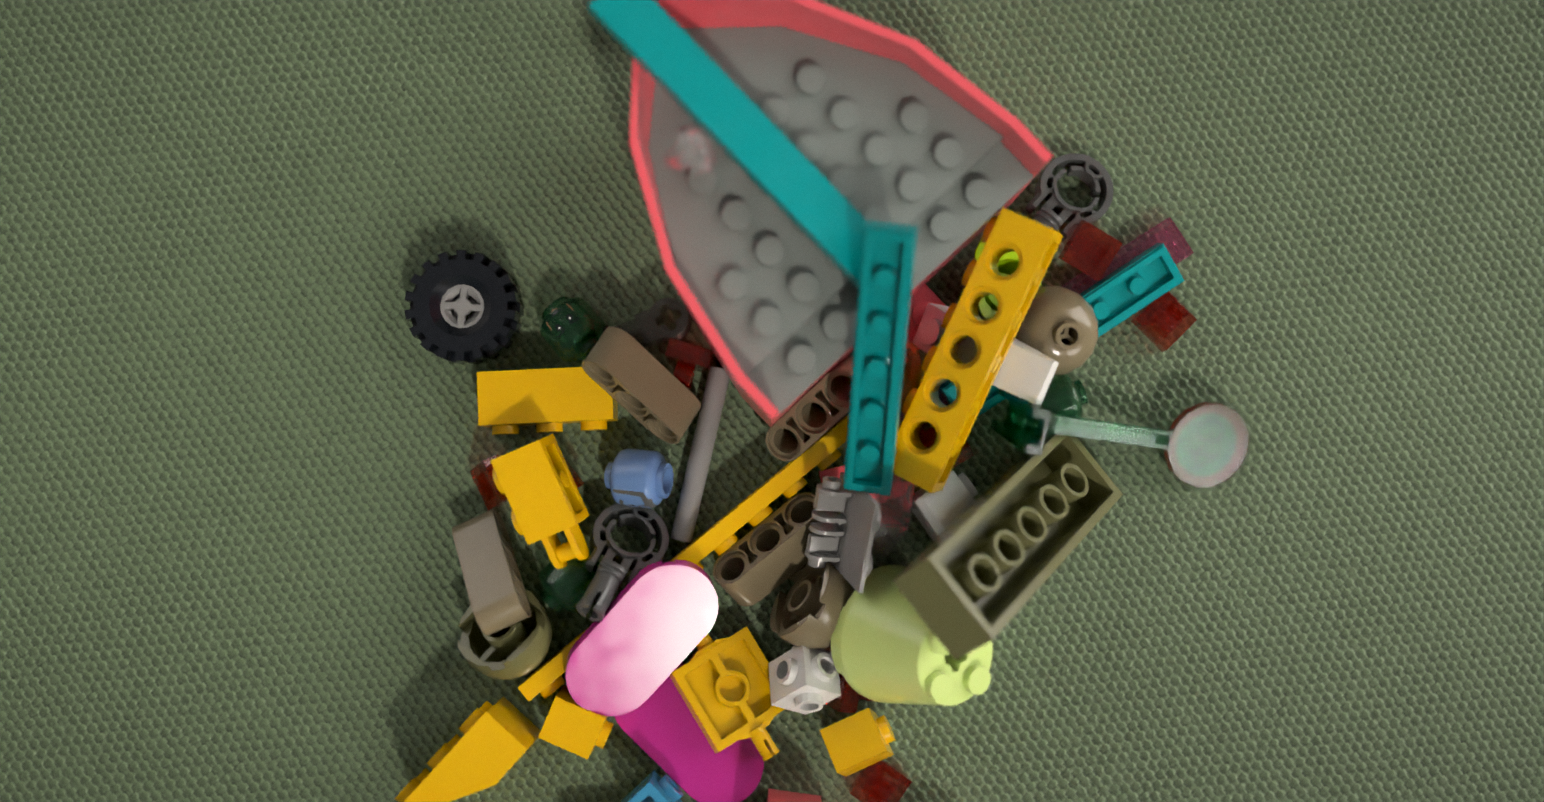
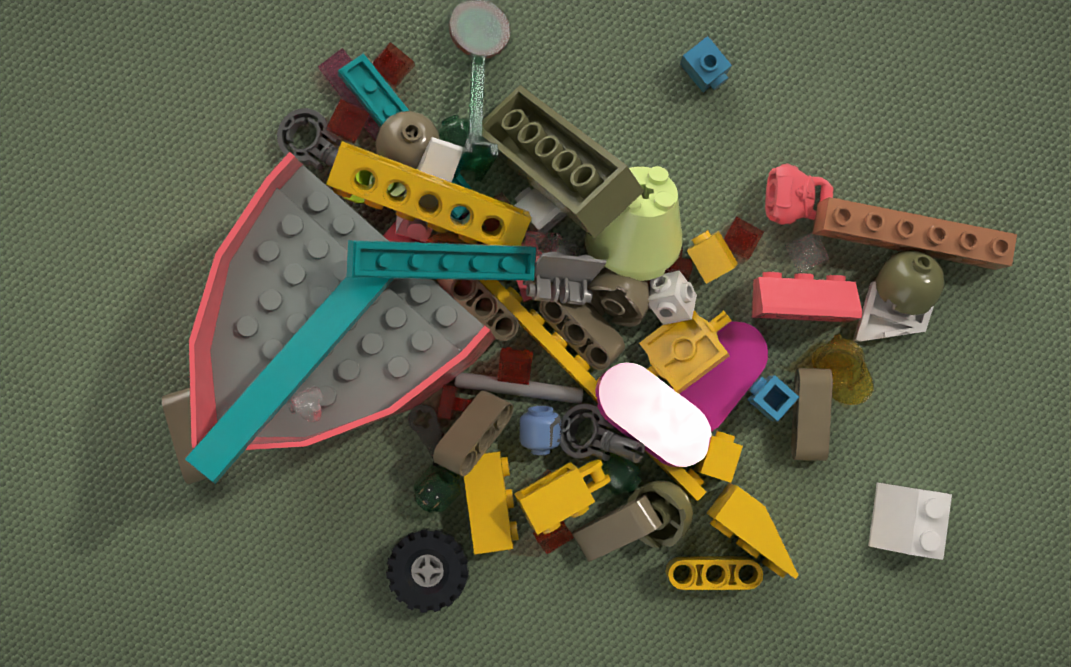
camera: 85 degrees left, 0 degrees up
none -> clear red tile [497,347,533,385]
none -> yellow beam [665,556,763,590]
none -> dark azure brick [680,36,732,93]

